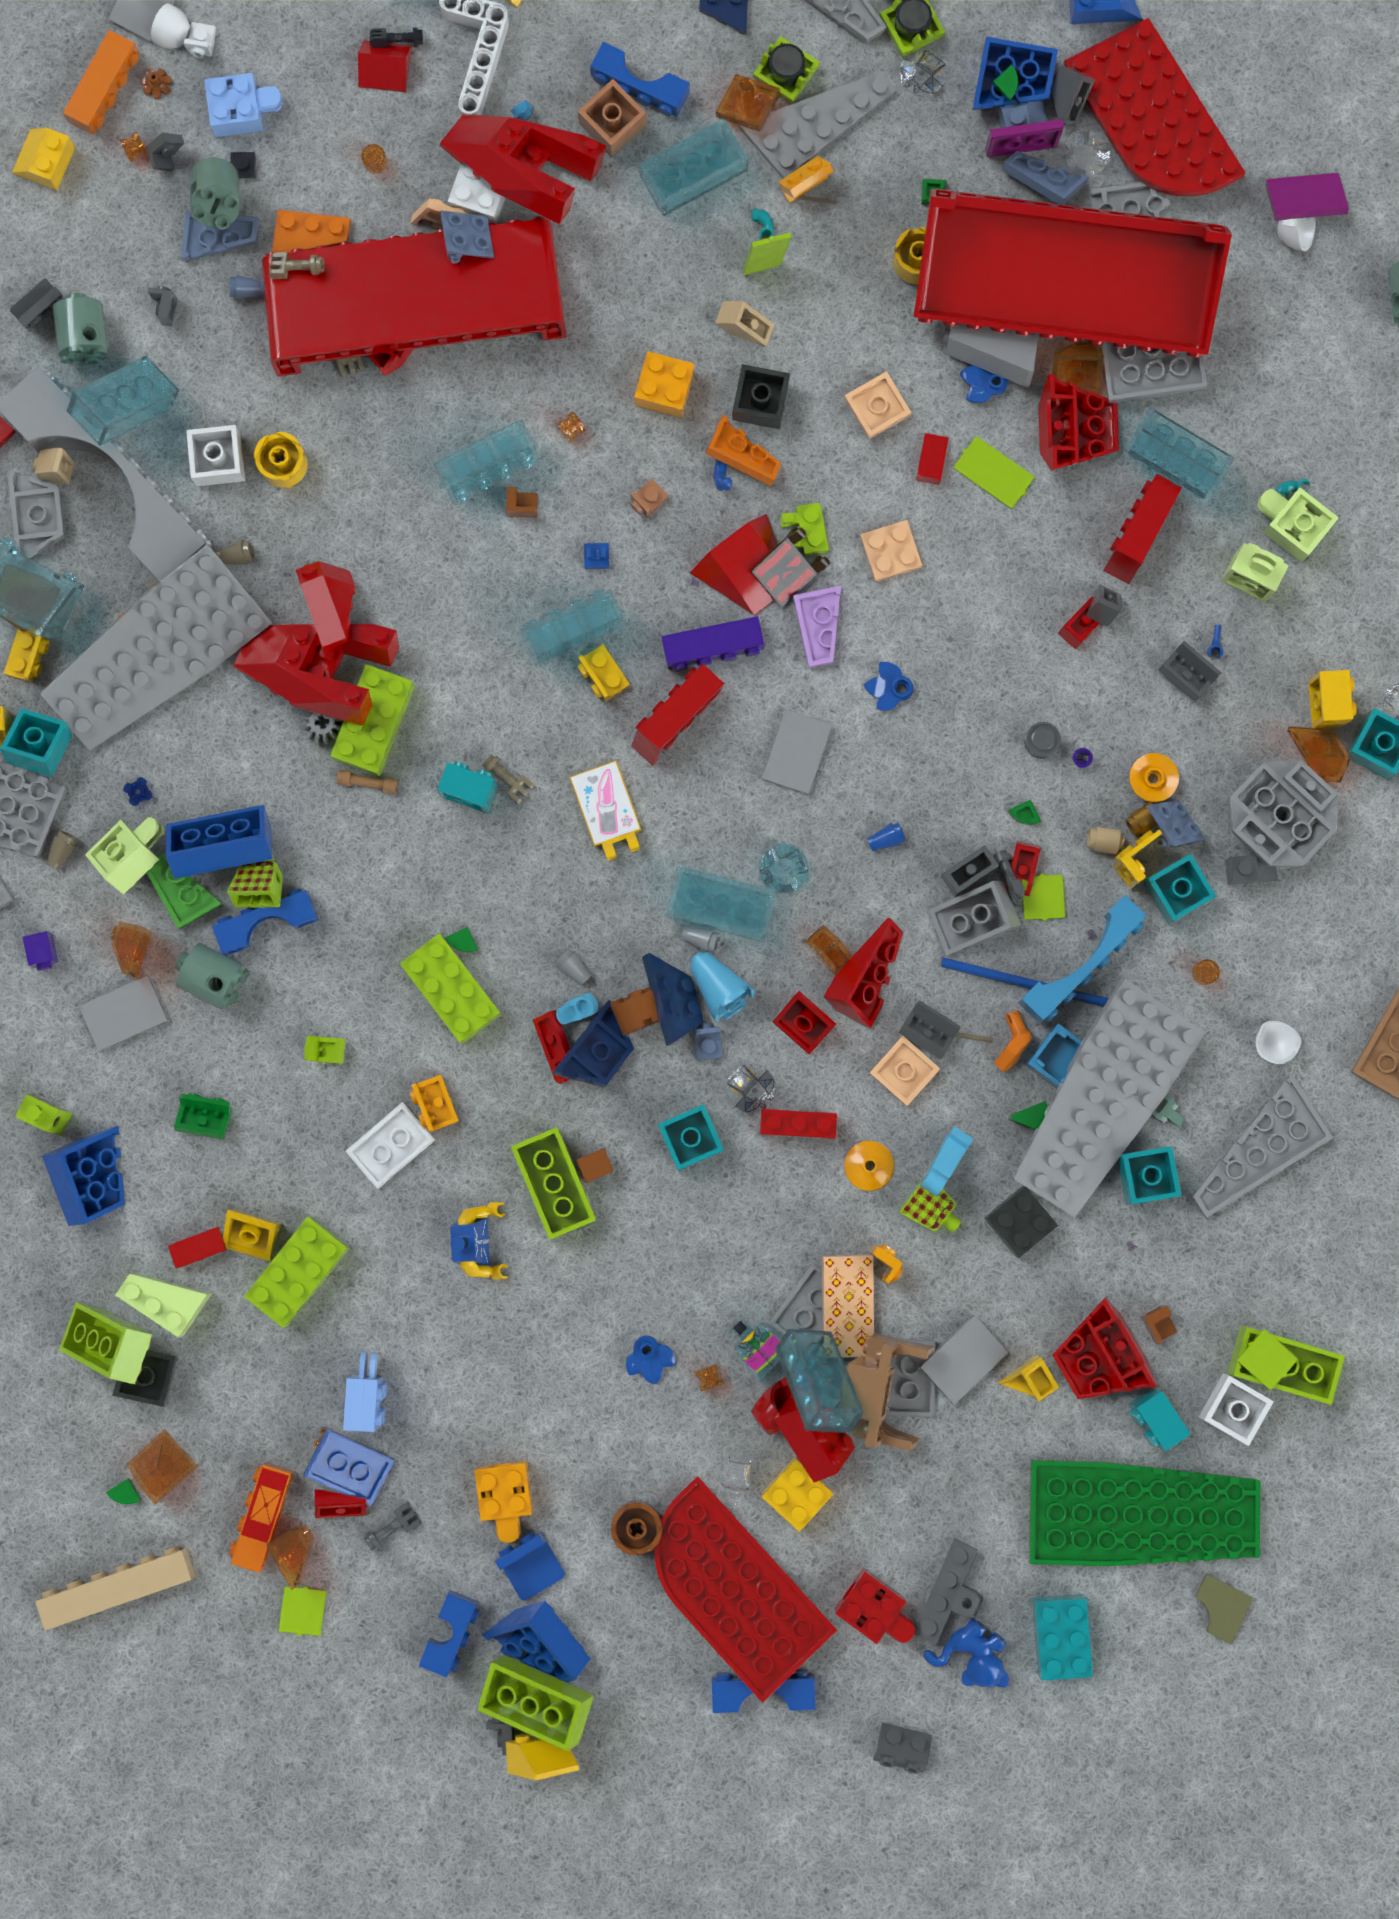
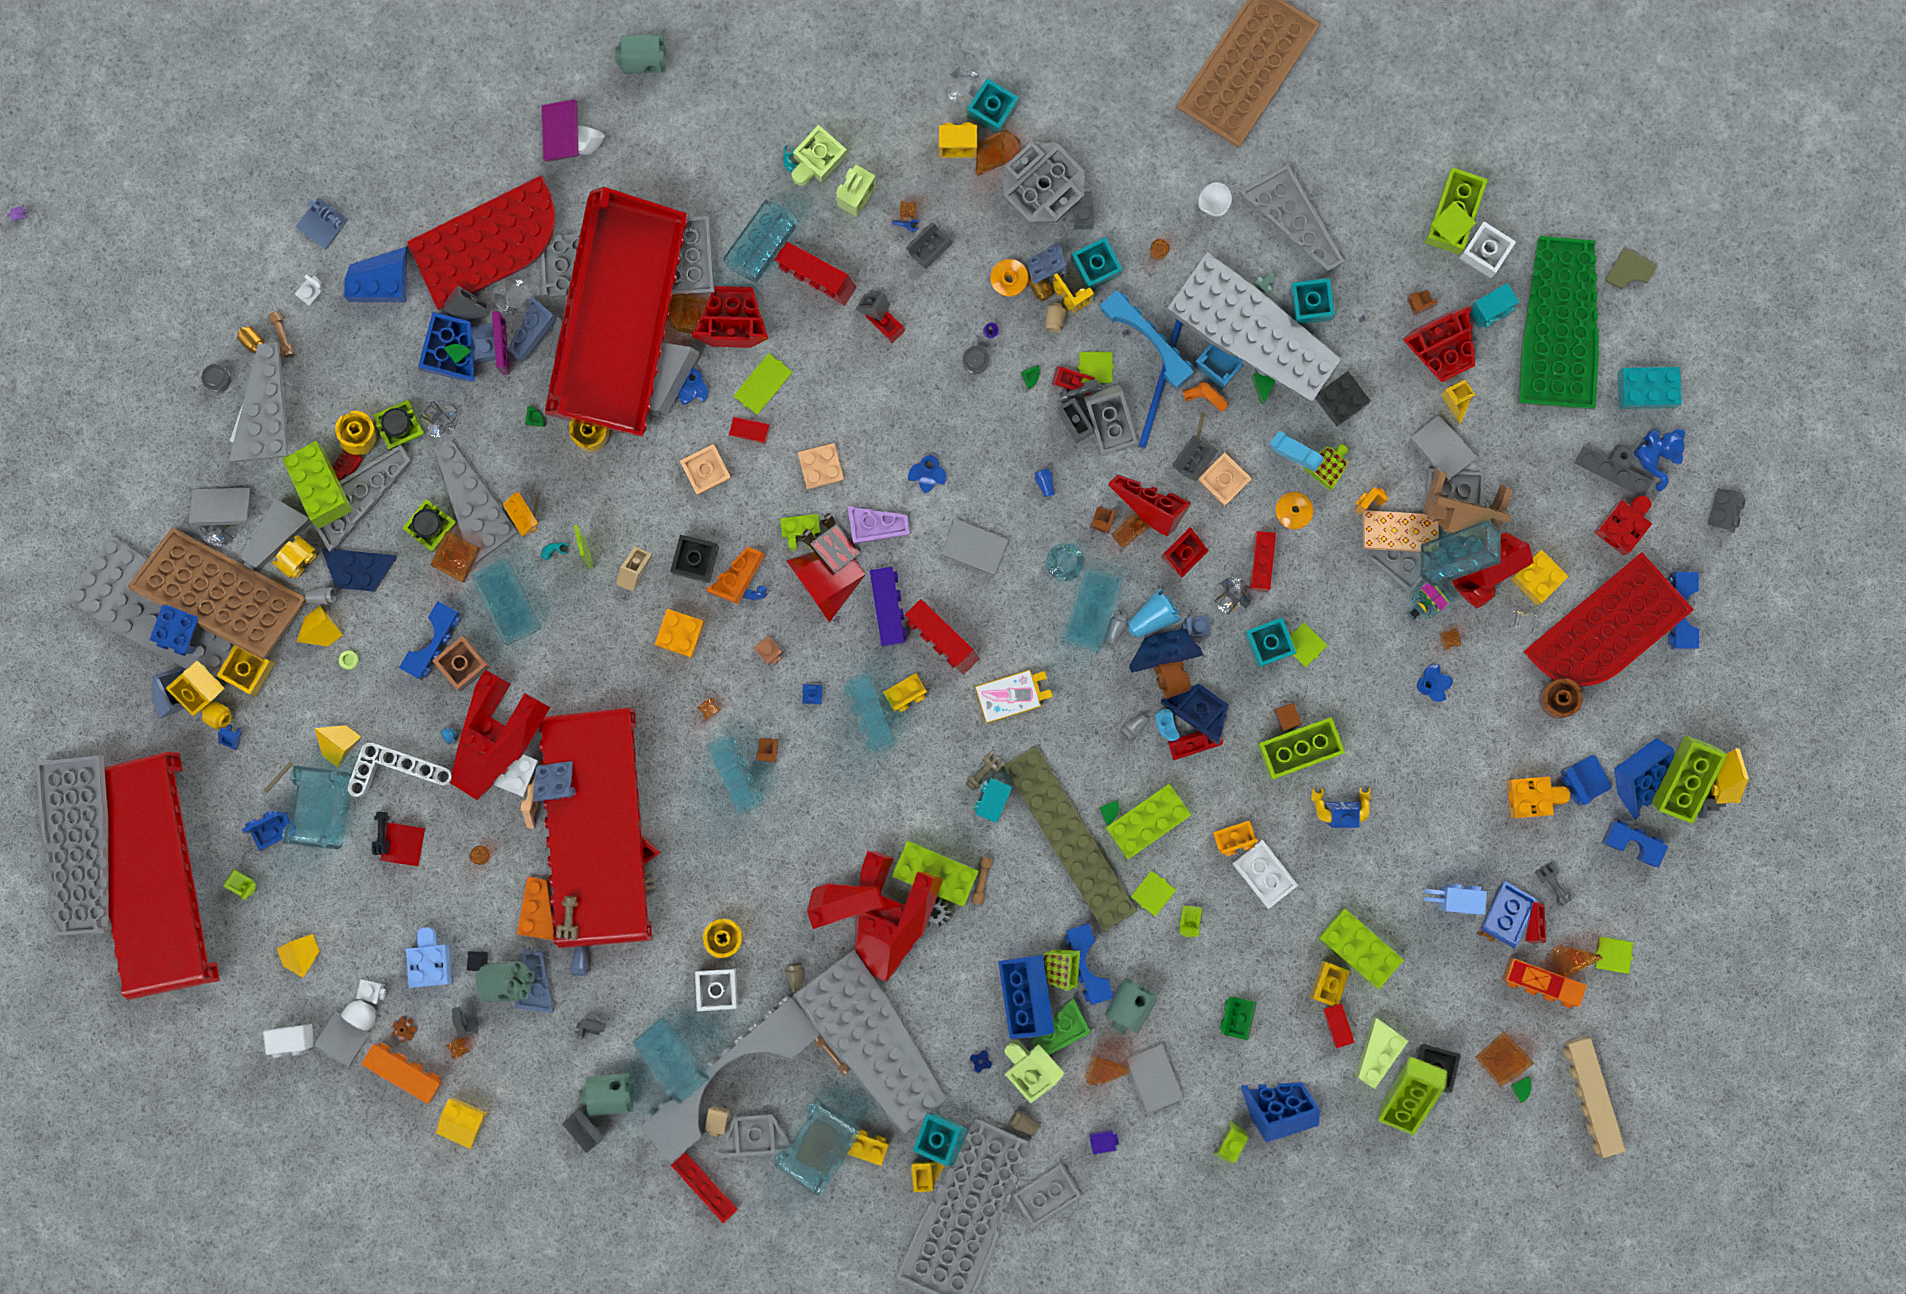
camera: 90 degrees left, 0 degrees up
none -> clear orange wheel [900,200,916,220]
none -> olive plate [1003,746,1137,931]
none -> dark orange panel [1090,507,1116,534]
none -> lime piece [1131,870,1176,917]
none -> lime piece [1290,622,1328,668]

